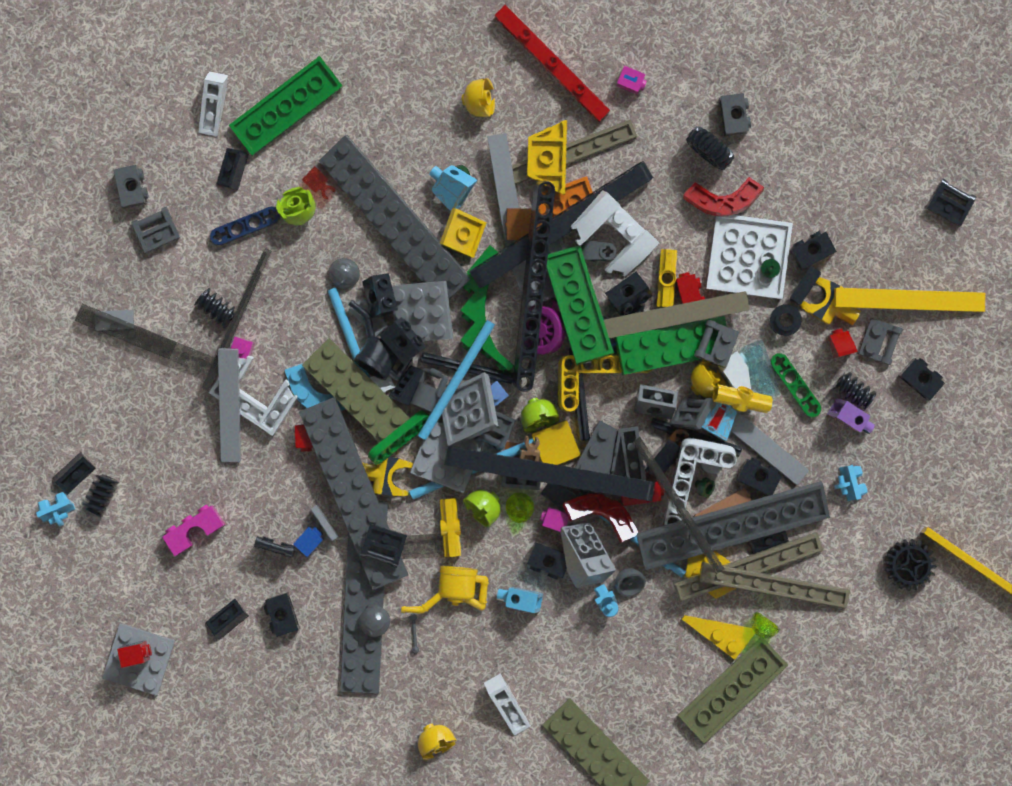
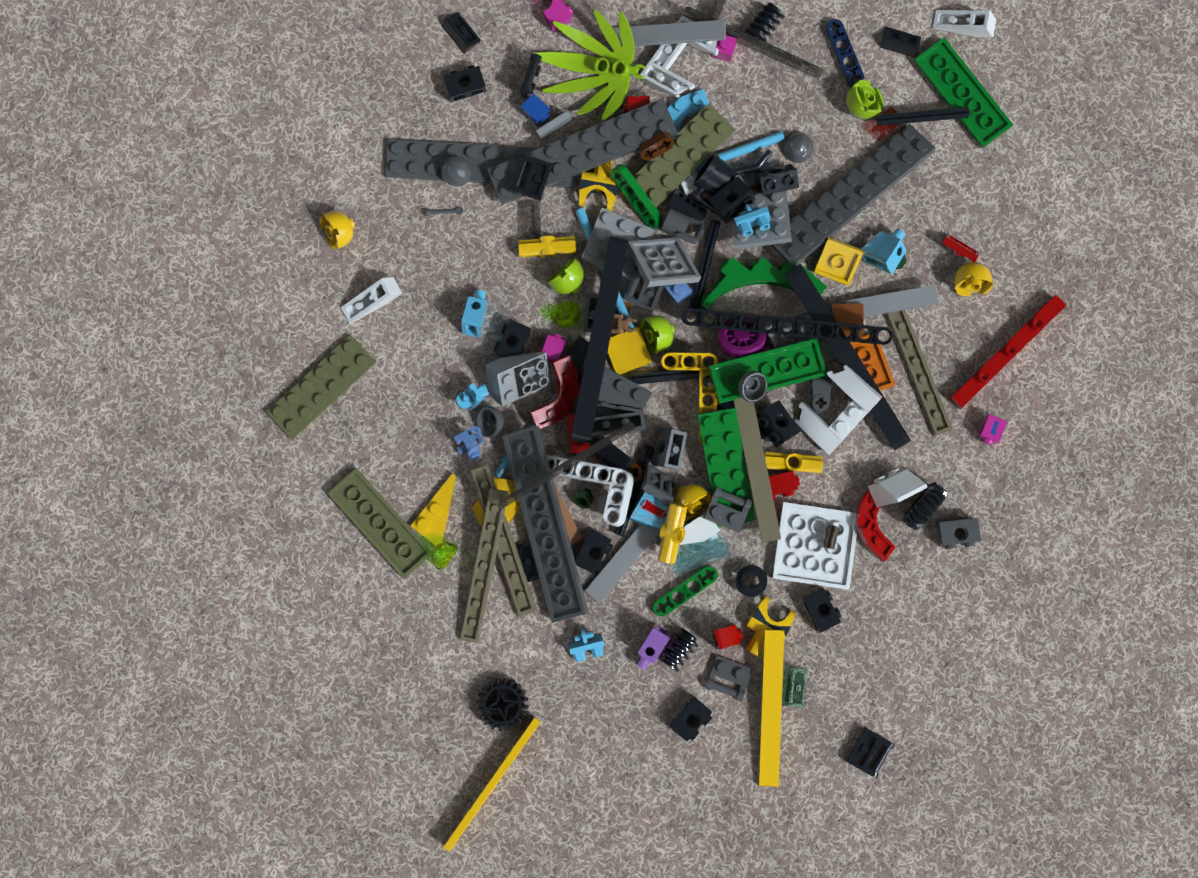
camera: 90 degrees right, 5 degrees down
yellow piece [401,566,489,614] -> none
medium azure piece [418,320,495,440] -> none
yellow wing [527,120,567,195] -> none
dark green tile [760,259,780,278] -> none
black slope [790,266,821,305] -> none
none -> medium blue piece [454,426,483,461]
none -> lime plant [535,10,646,120]
none -> reddish brown beam [639,132,674,161]
none -> medium azure hips [734,204,770,237]
none -> dark grey piece [738,371,767,402]
none -> clear green slope [782,667,808,708]
none -> dark brown pin [822,524,841,550]
none -> white slope [868,468,928,507]
none -> black axle [876,107,970,126]
none -> red plate [942,234,979,263]

